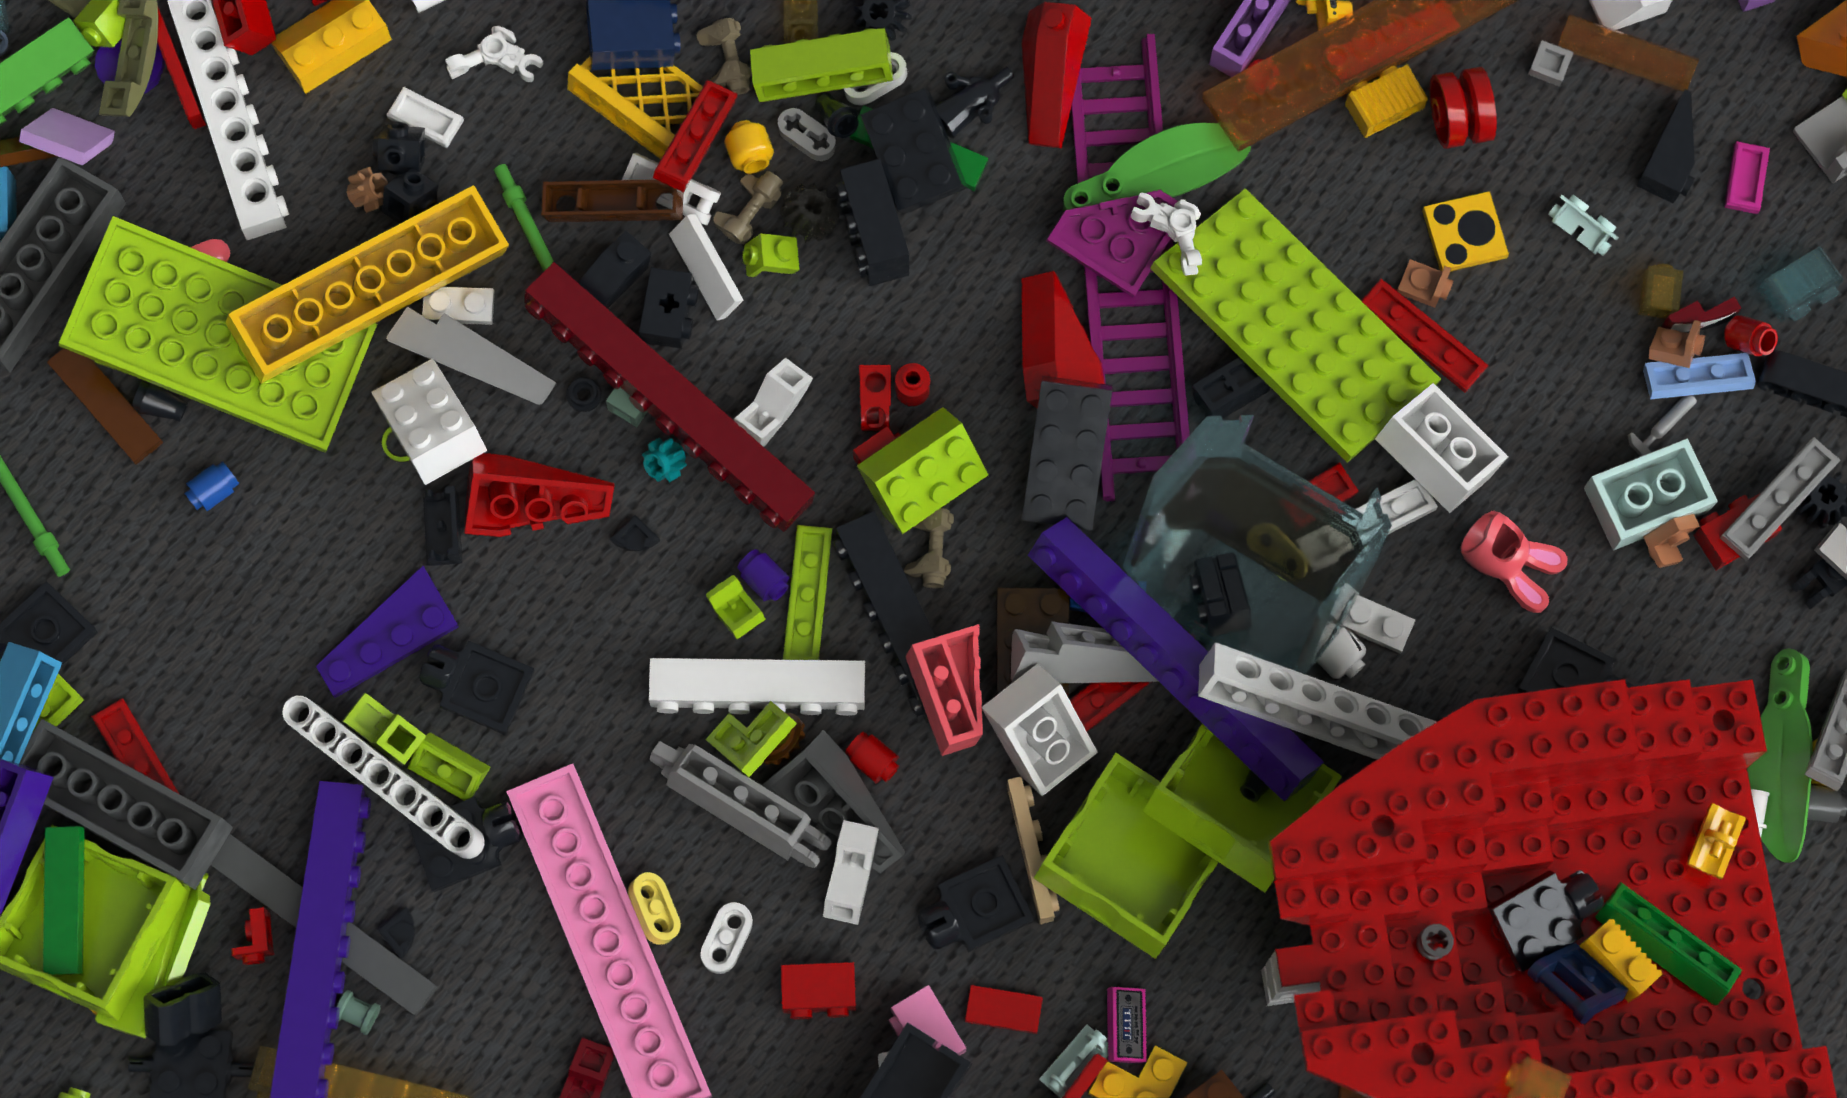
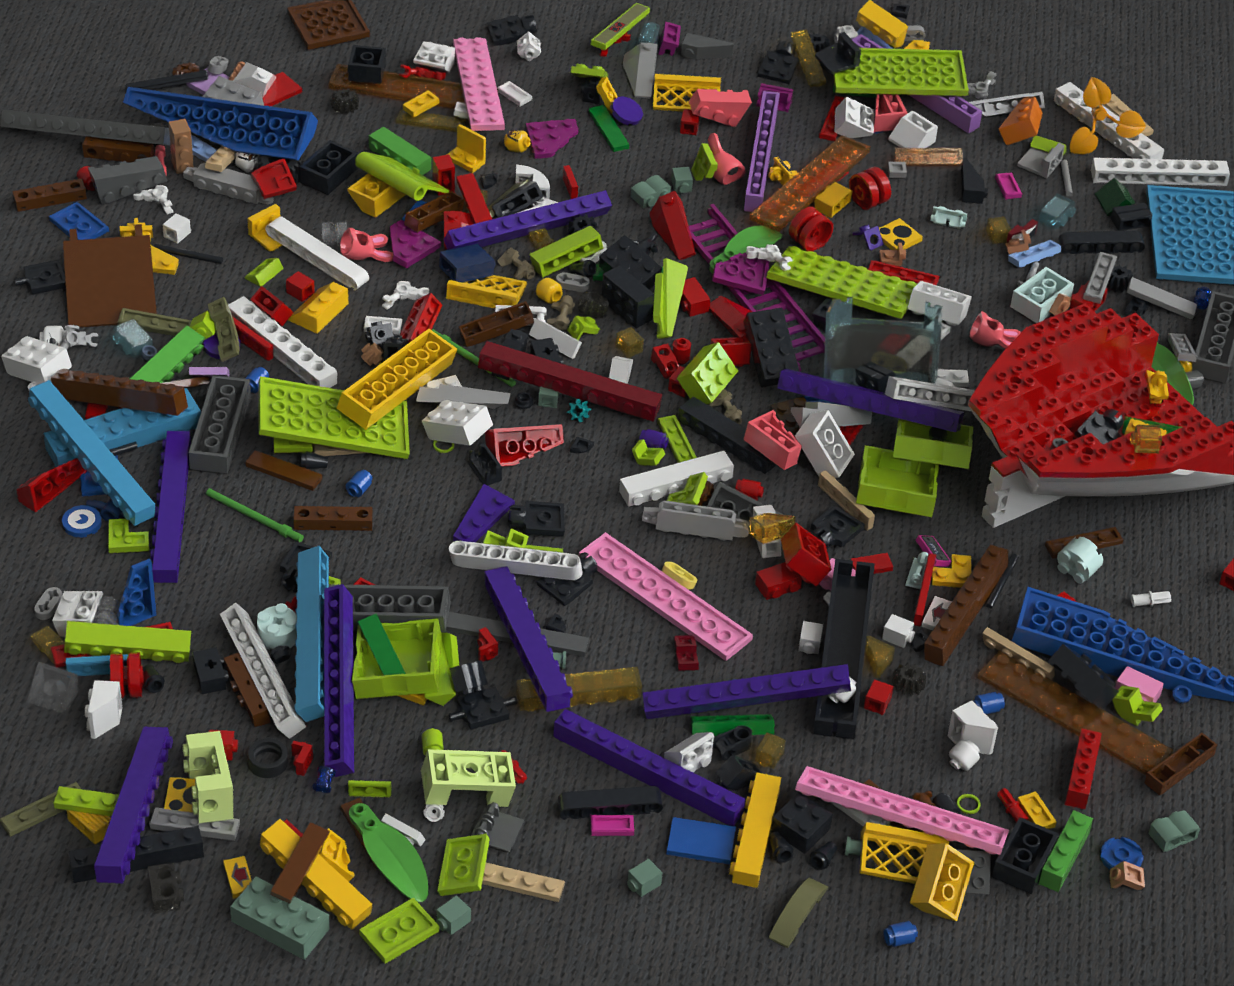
camera: 25 degrees left, 30 degrees down
red tile [652,80,738,192] -> none
white plate [701,902,753,974] -> none
red brick [1724,315,1778,357] -> none
none -> blue brick [245,367,269,393]
none -> reddish brown piece [294,506,373,531]
none -> red fence [400,293,442,343]
none -> clear yellow brick [616,327,644,358]
none -> lime wedge [653,258,688,339]
none -> red brick [680,277,710,317]
none -> red brick [711,337,751,366]
none -> clear yellow slope [750,513,795,544]
none -> red brick [781,523,832,586]
none -> red wheel [789,207,834,251]
none -> dark purple bracket [853,224,883,250]

